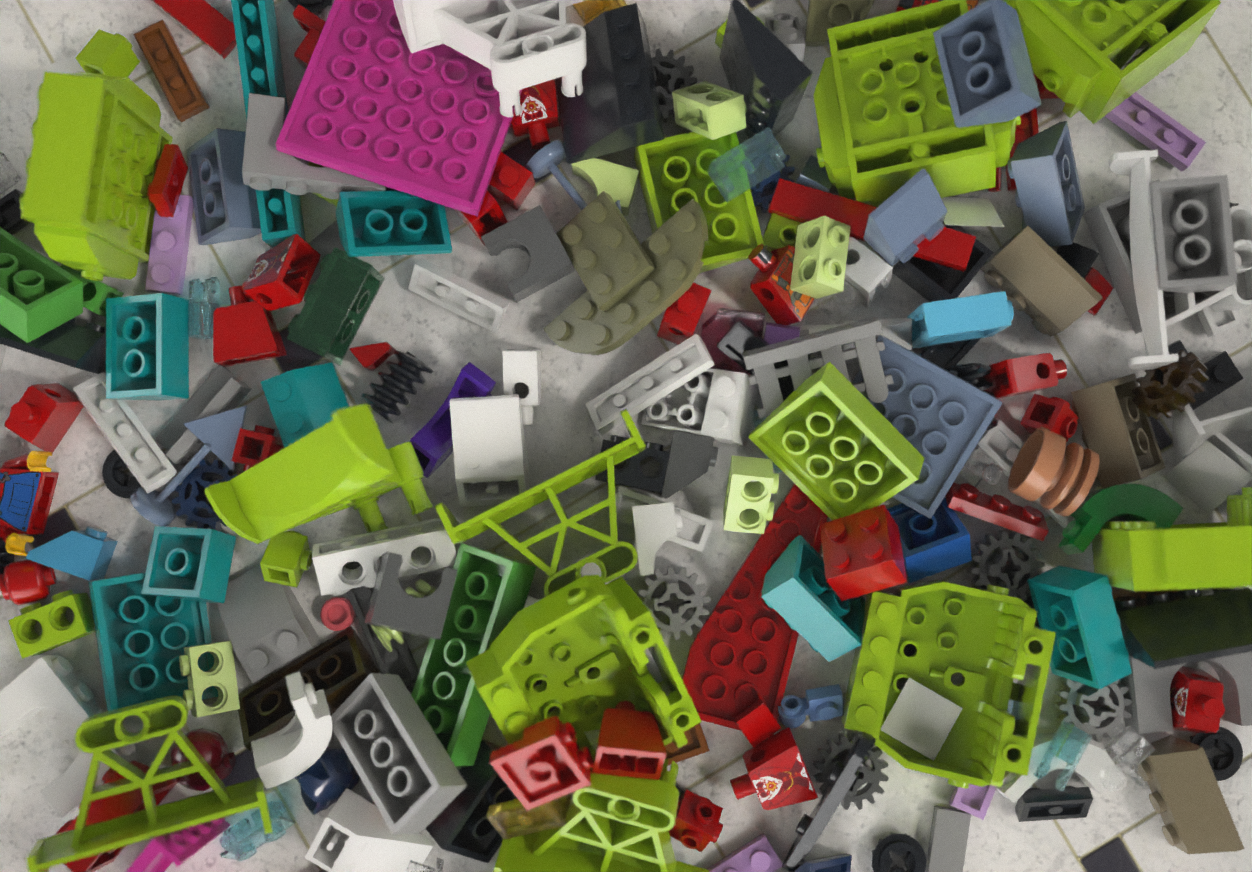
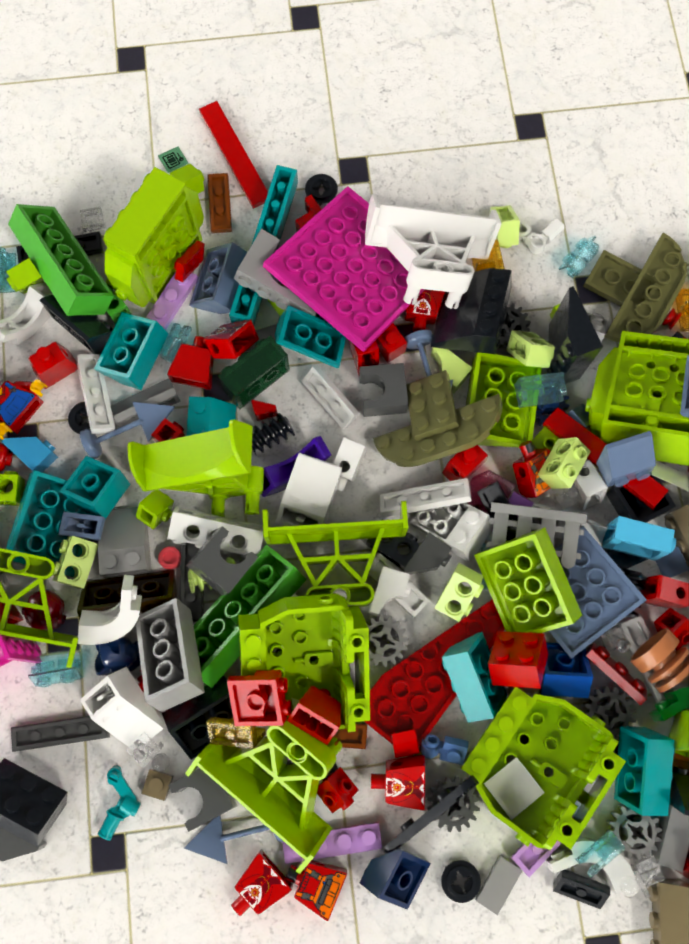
camera: 25 degrees right, 10 degrees down
dark blue gear [171,459,240,531] -> none
none -> sand blue slope [59,512,105,541]
none -> clear green sticker [158,146,189,173]
none -> sand blue sticker [656,546,689,578]

